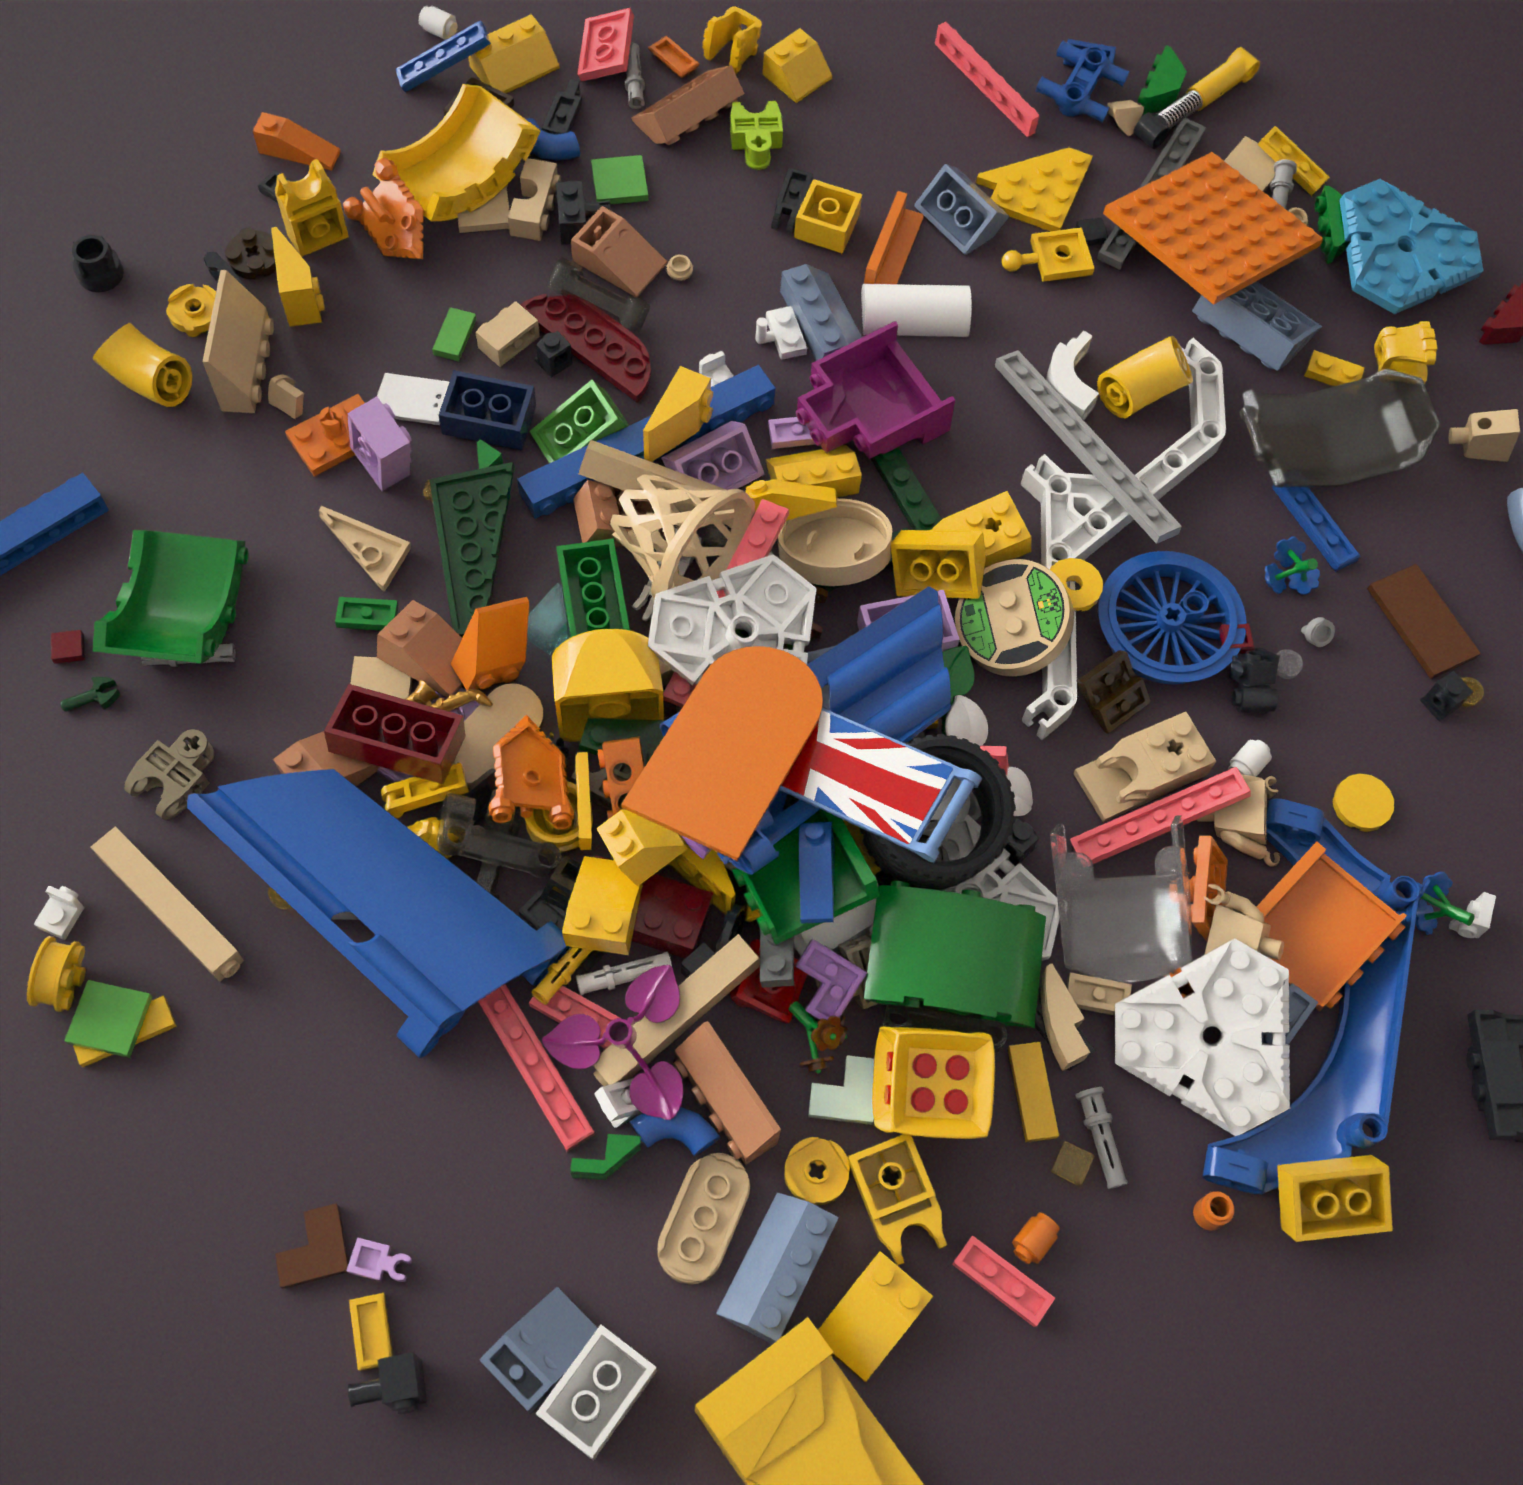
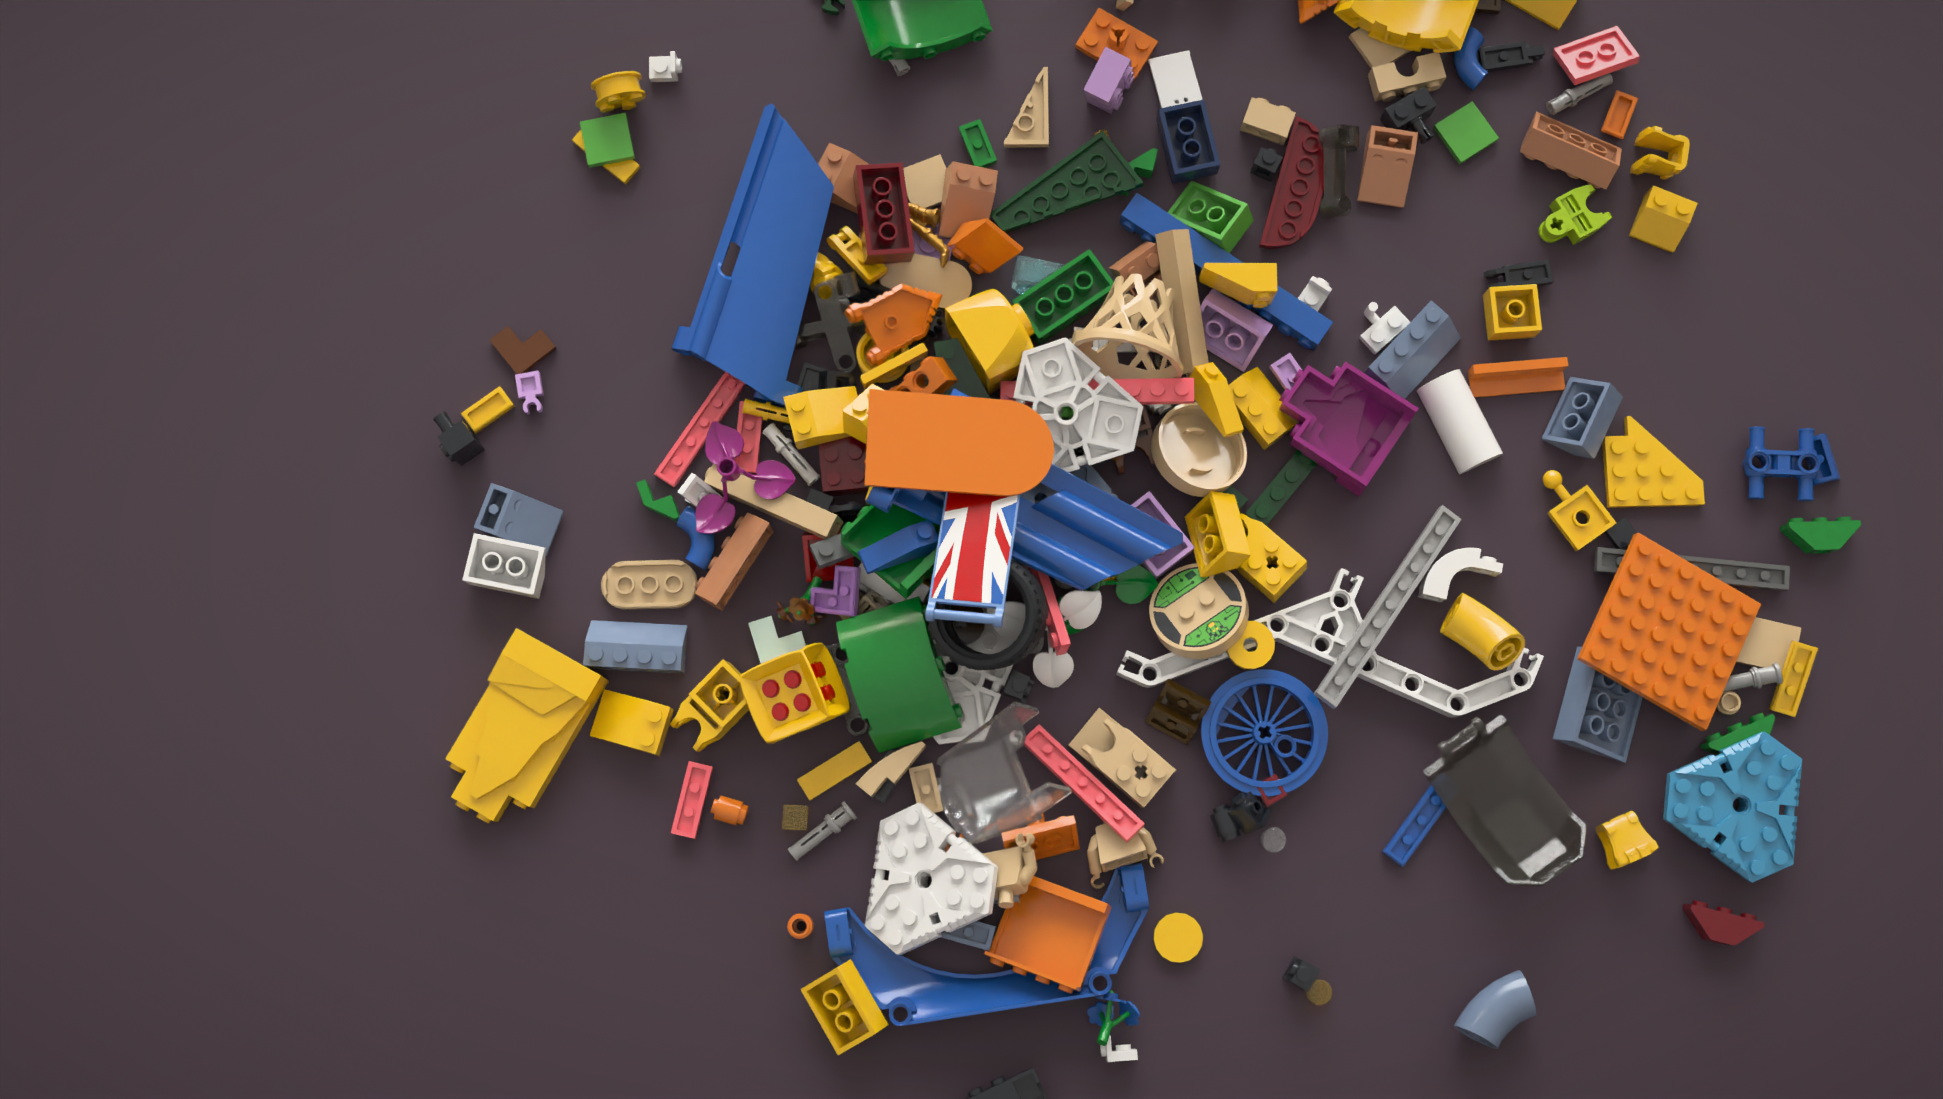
camera: 70 degrees right, 15 degrees up
tan brick [91,826,244,982] -> none
dark tan piece [124,729,215,820] -> none
bright green tile [432,307,476,361] -> none
tan plate [667,255,693,280] -> none
yellow plate [784,1137,850,1205] -> none
coral plate [935,22,1040,137] -> none
tan tile [1107,100,1144,136] -> none
piece [1133,47,1261,149] -> none
white brick [1228,740,1272,777] -> none
blue plant [1265,536,1320,595] -> none
light grey tile [1301,617,1335,647] -> none
yellow plate [1304,350,1365,394] -> none
reddish brown tile [1367,564,1481,679] -> none
tan torso [1449,409,1520,462] -> none

